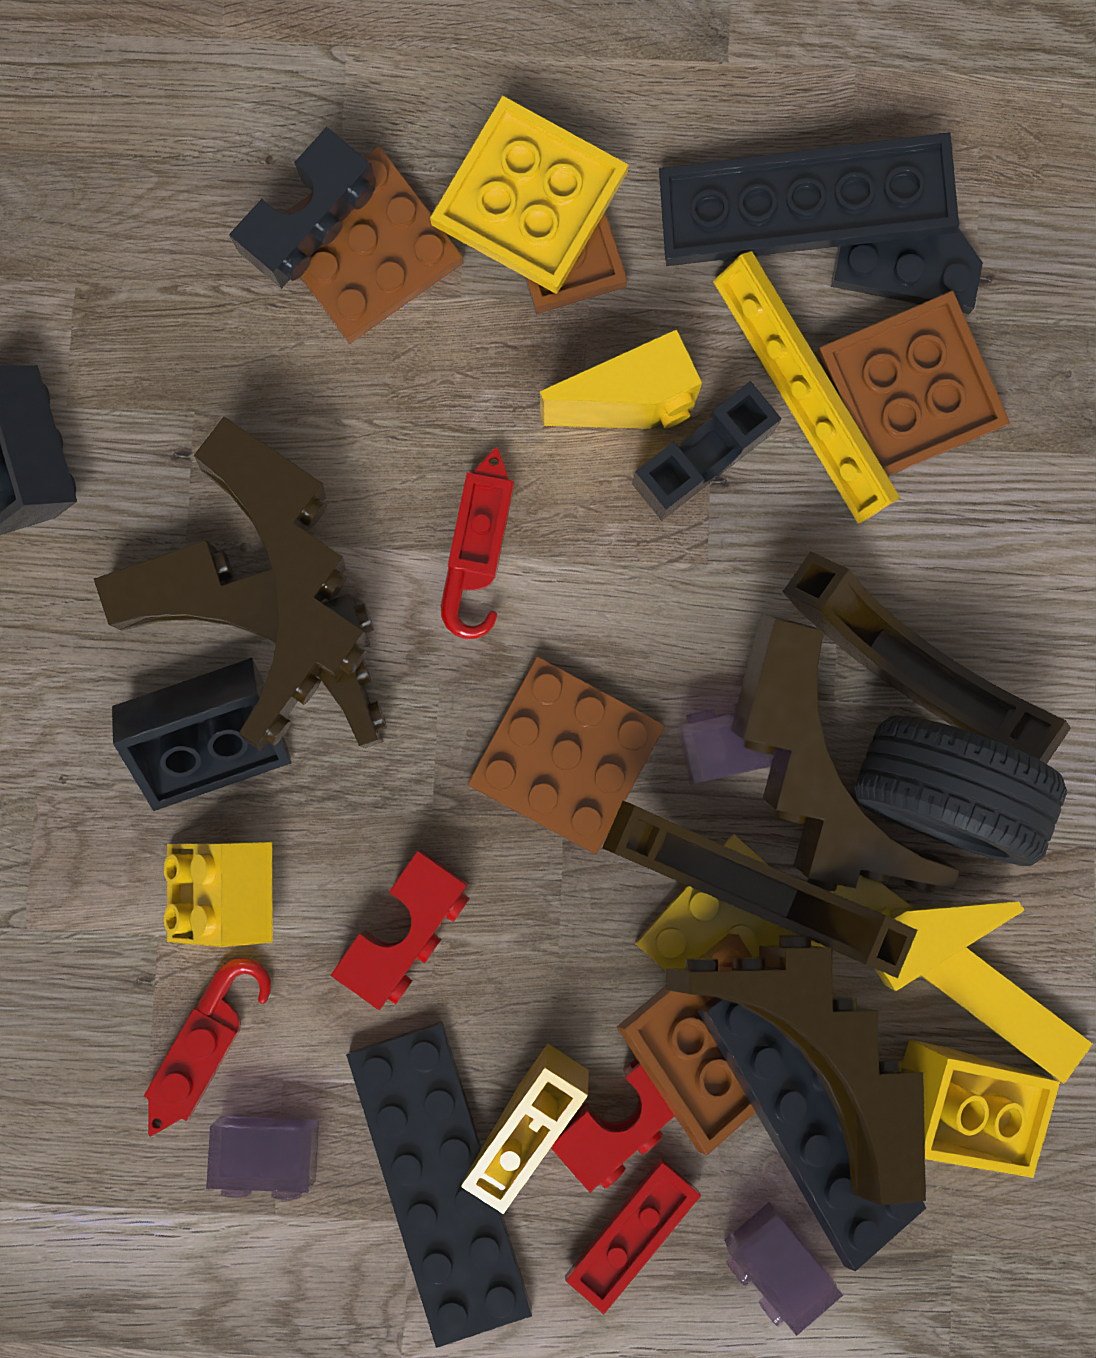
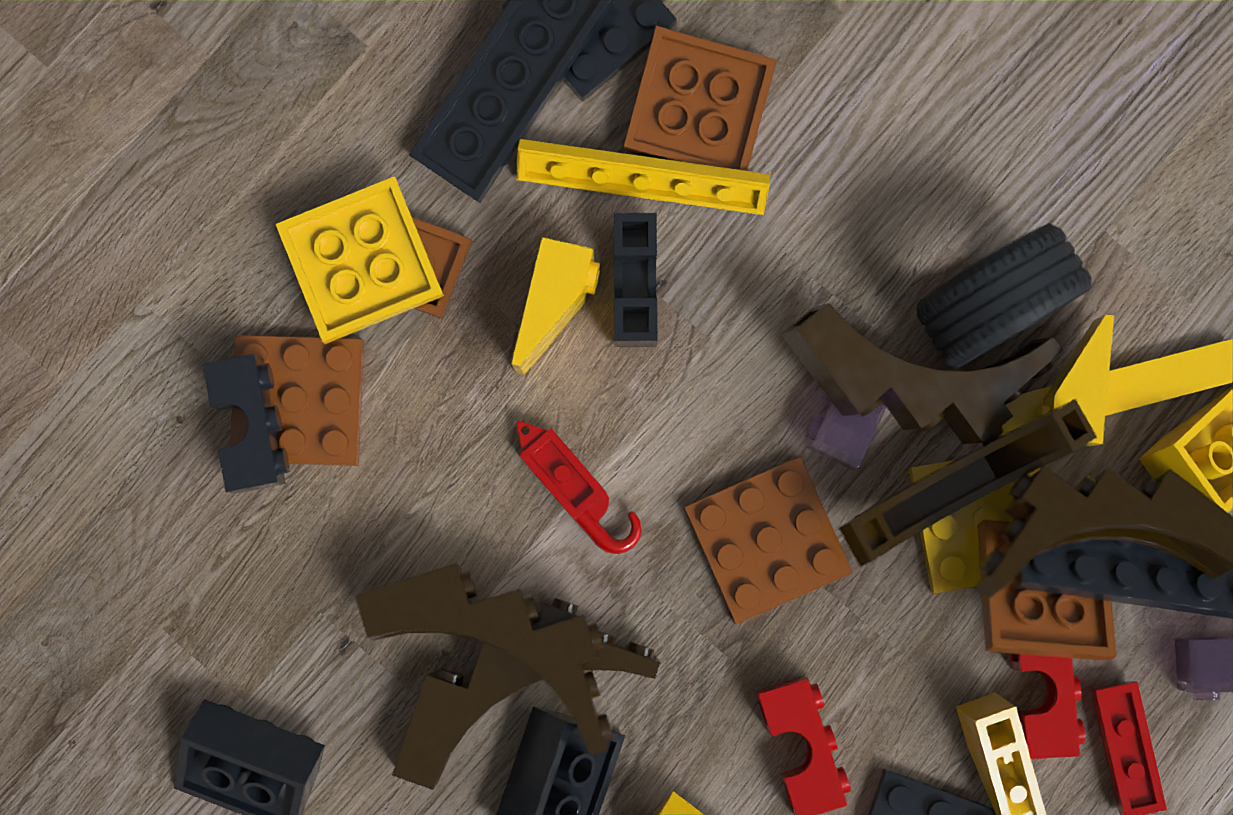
camera: 55 degrees left, 0 degrees up
dark brown arch [782,551,1071,764] -> none

